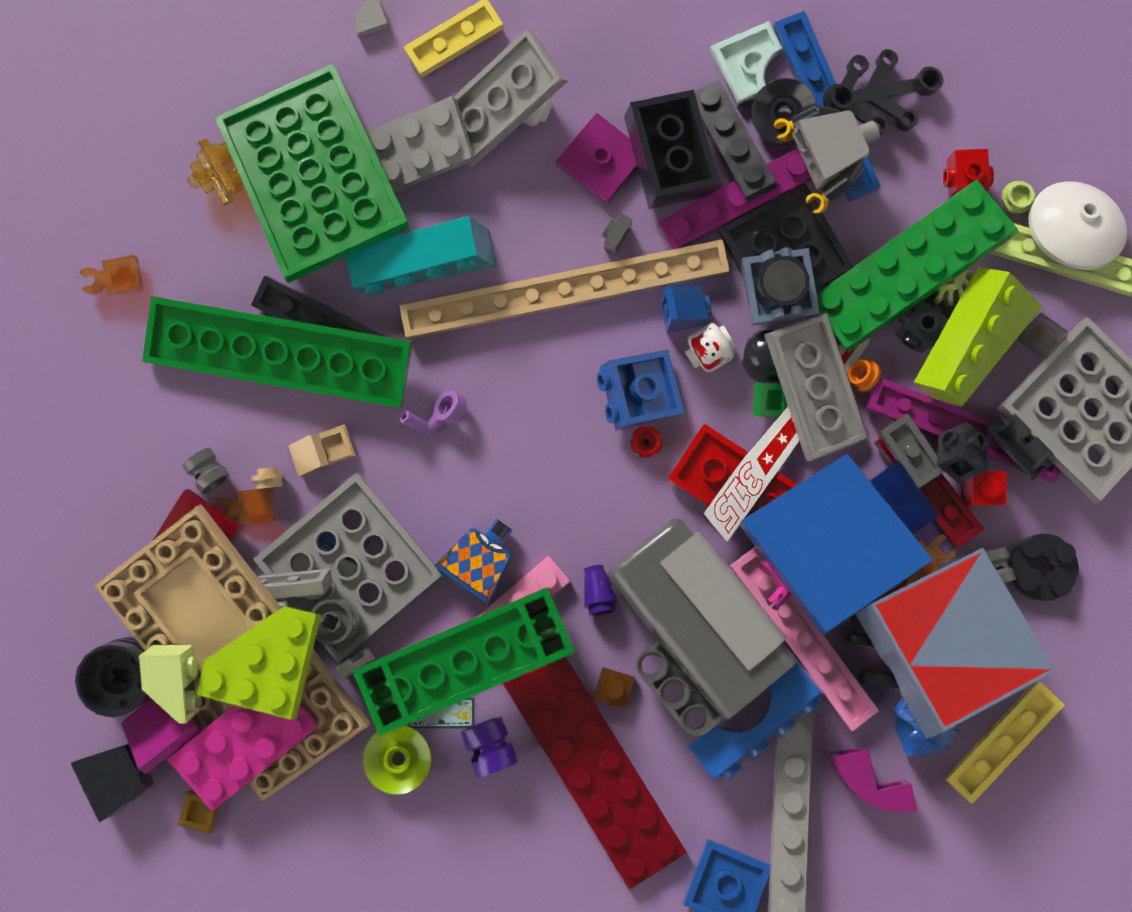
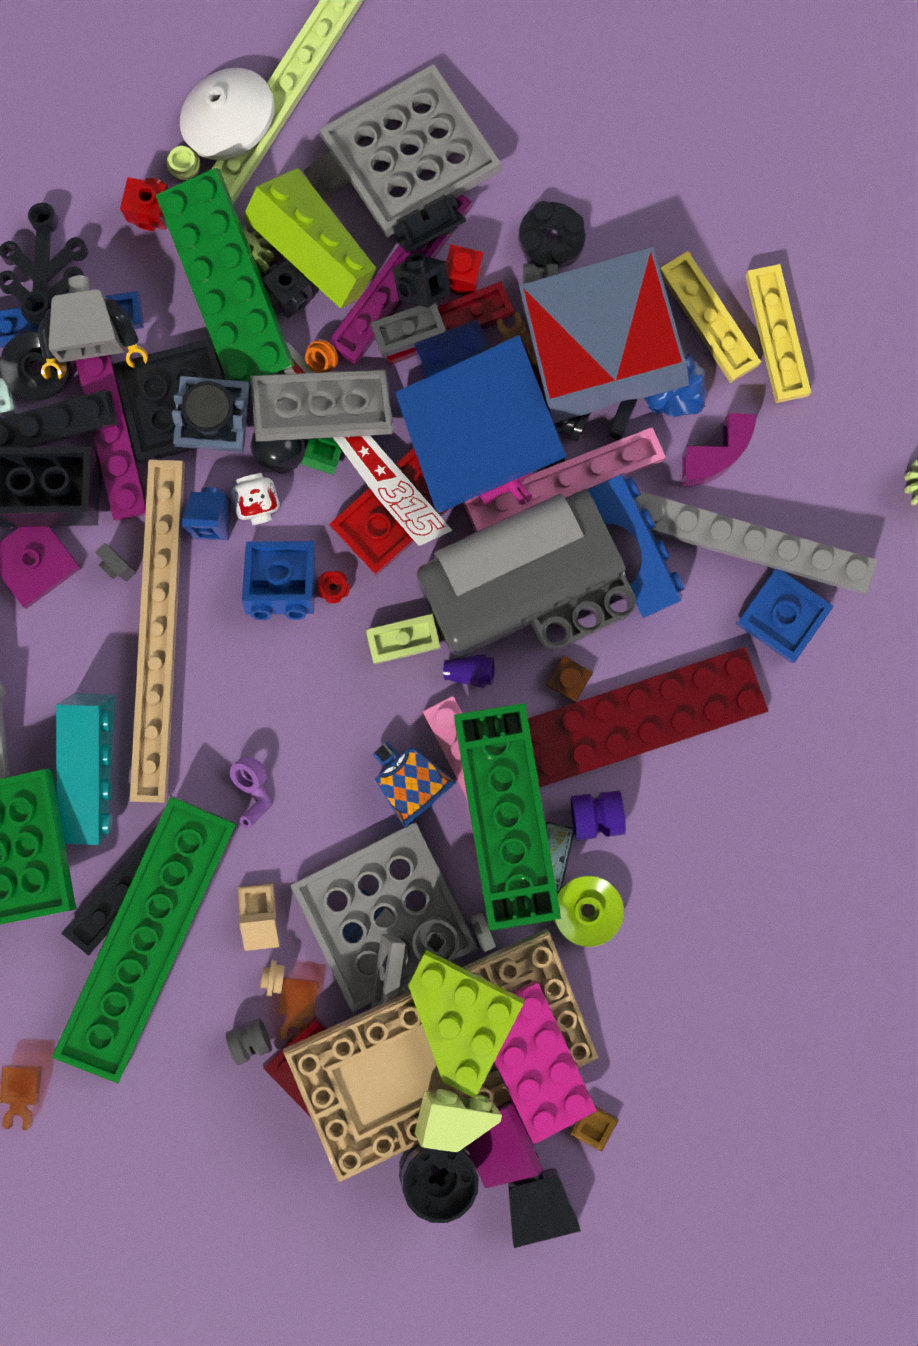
camera: 75 degrees left, 0 degrees up
none -> yellowish green plate [366,614,441,664]
none -> light yellow plate [745,264,811,403]

